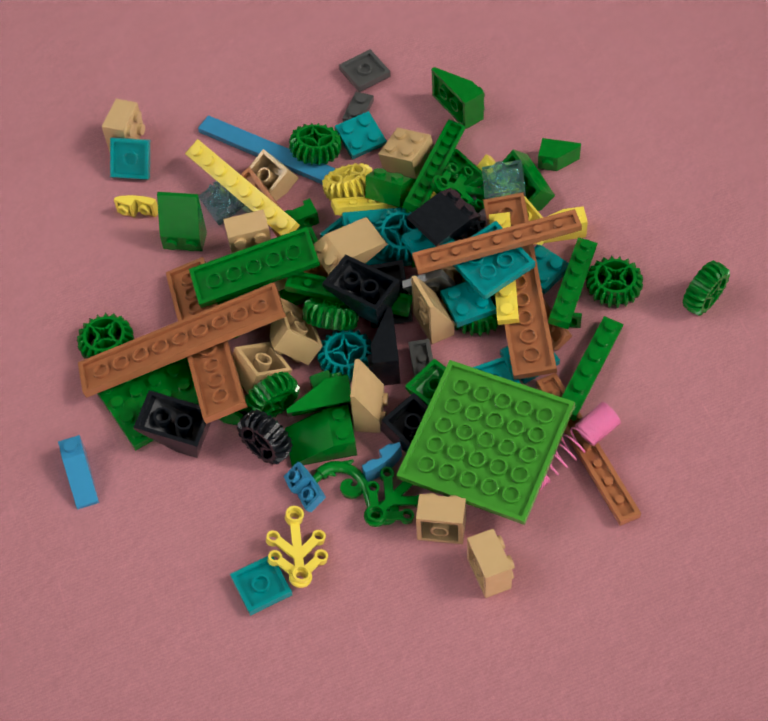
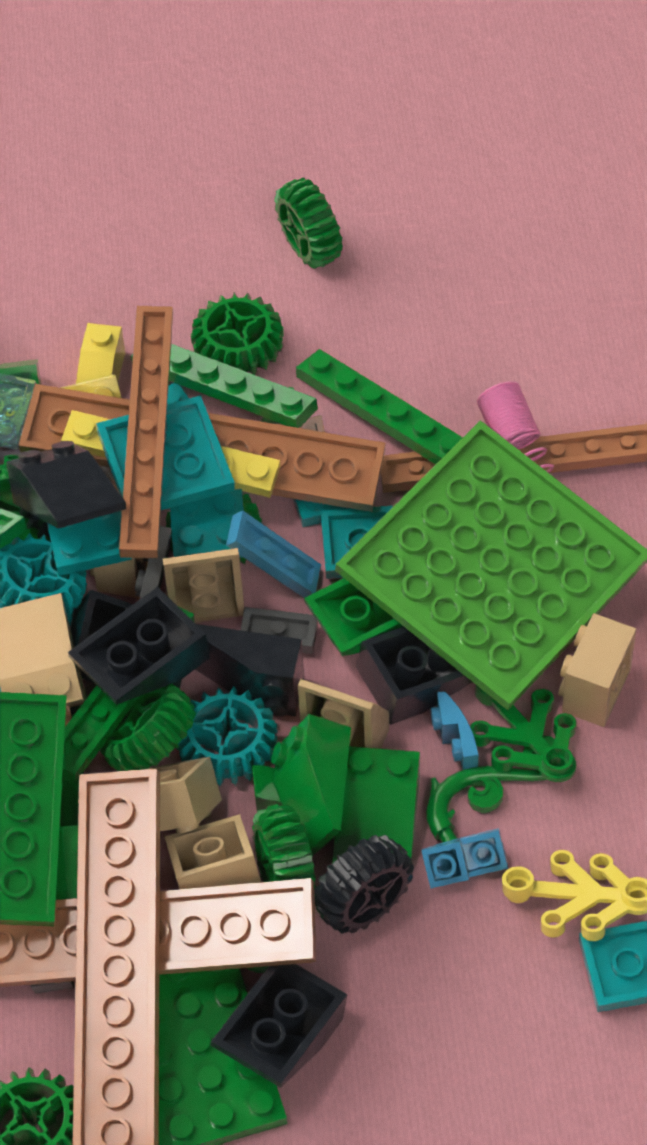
camera: 75 degrees left, 0 degrees up
none -> dark azure plate [226,511,321,598]

